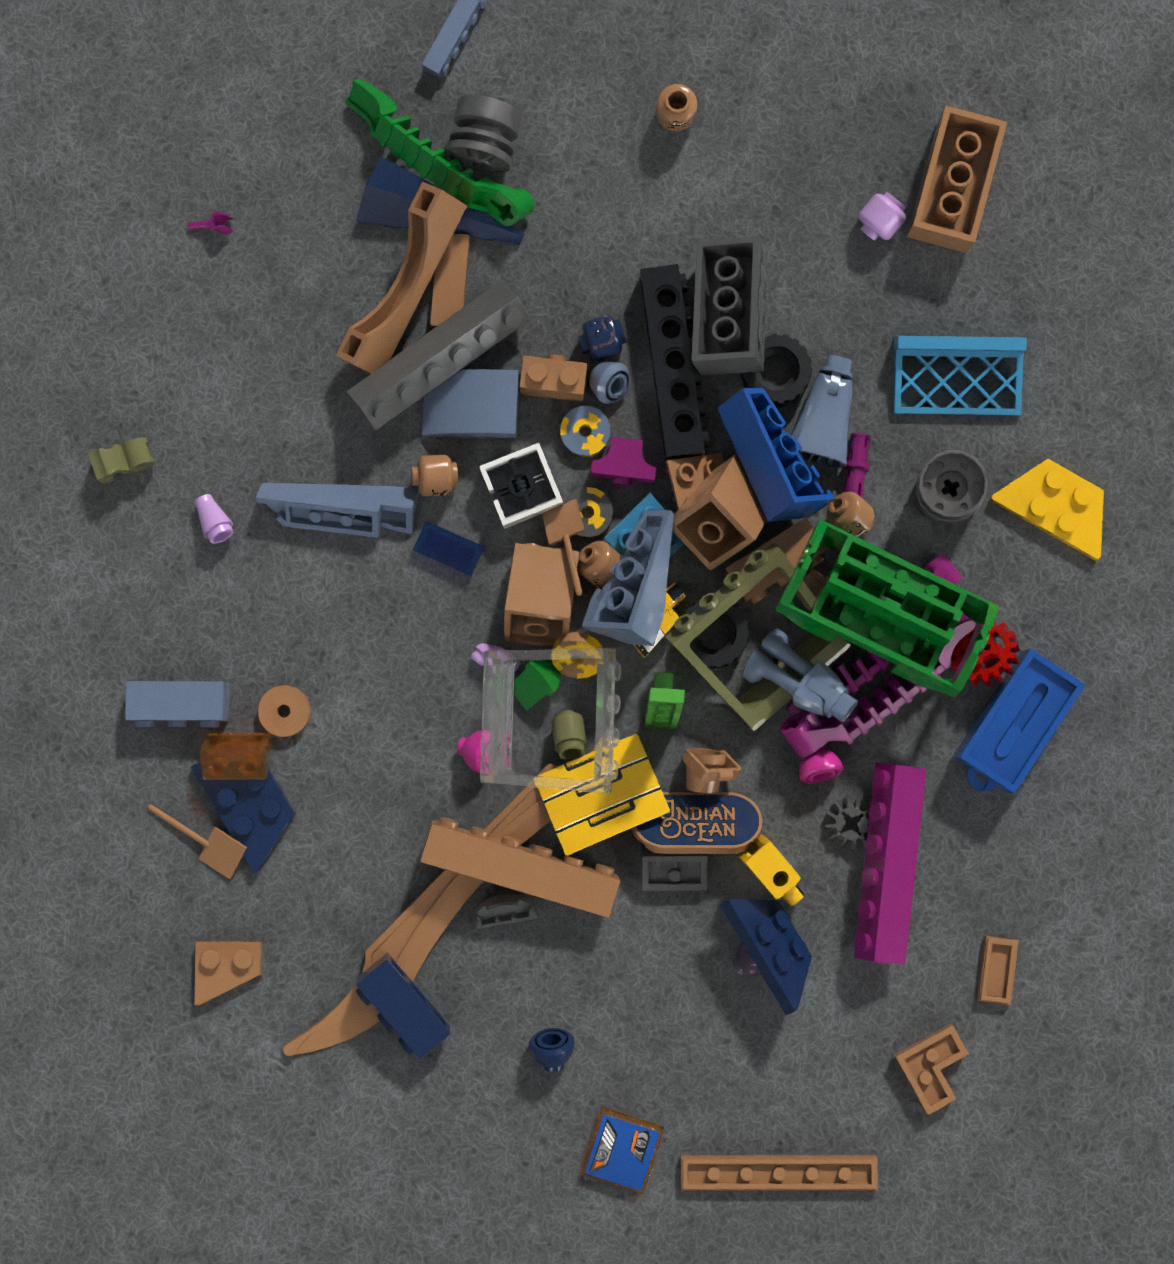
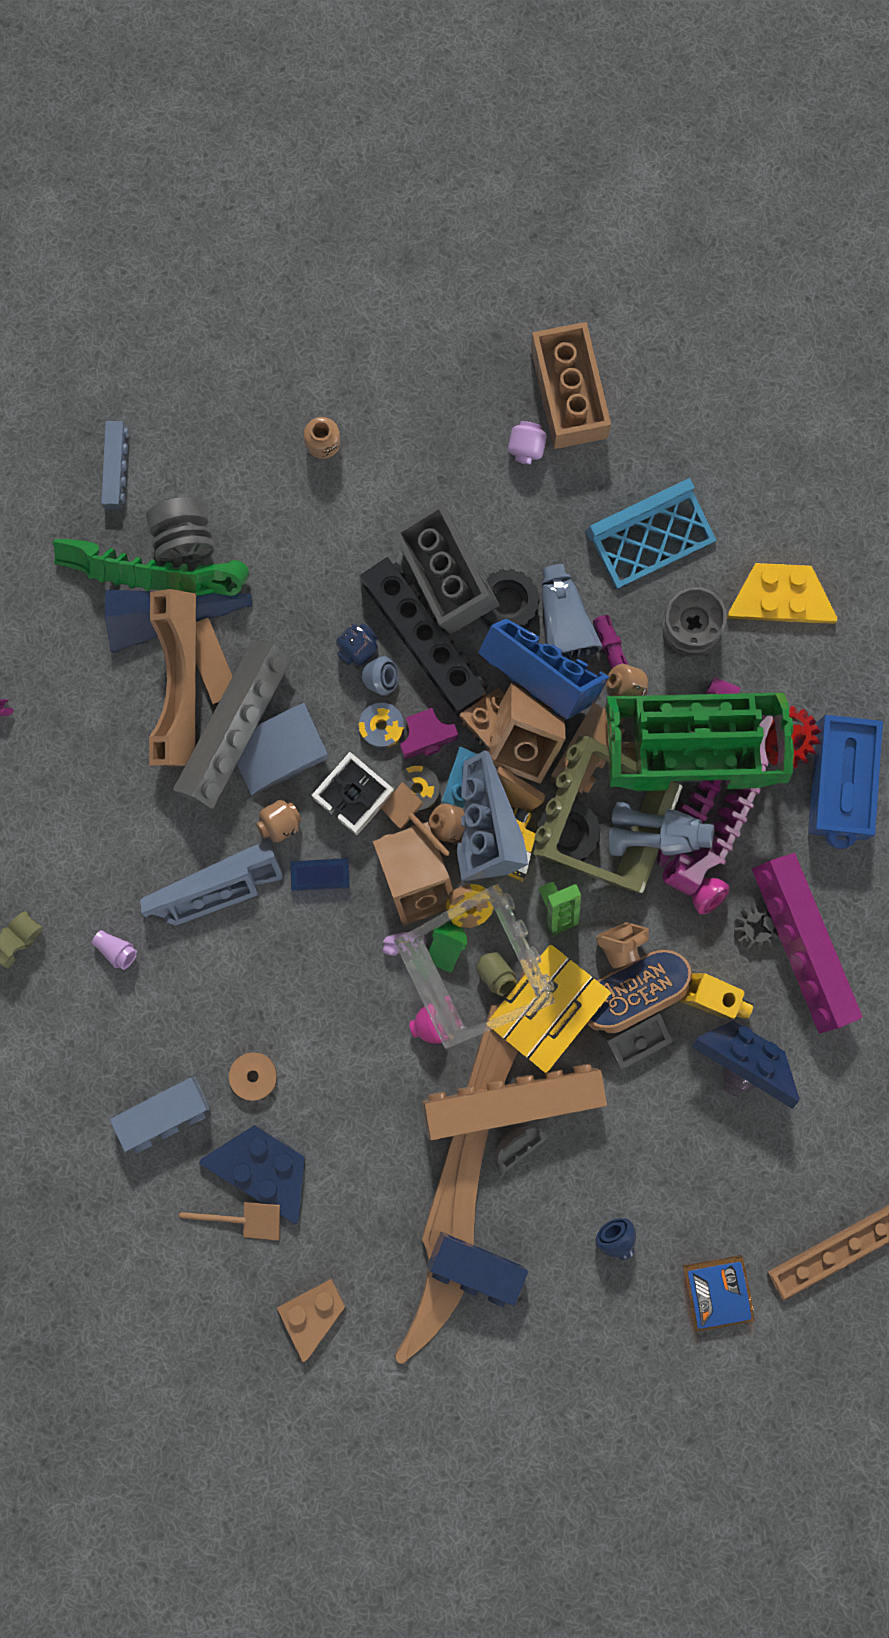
camera: 30 degrees left, 5 degrees down
clear orange bracket [200,733,272,780] -> none
medium nougat brick [520,354,587,402] -> none
none -> medium nougat tile [496,765,545,813]

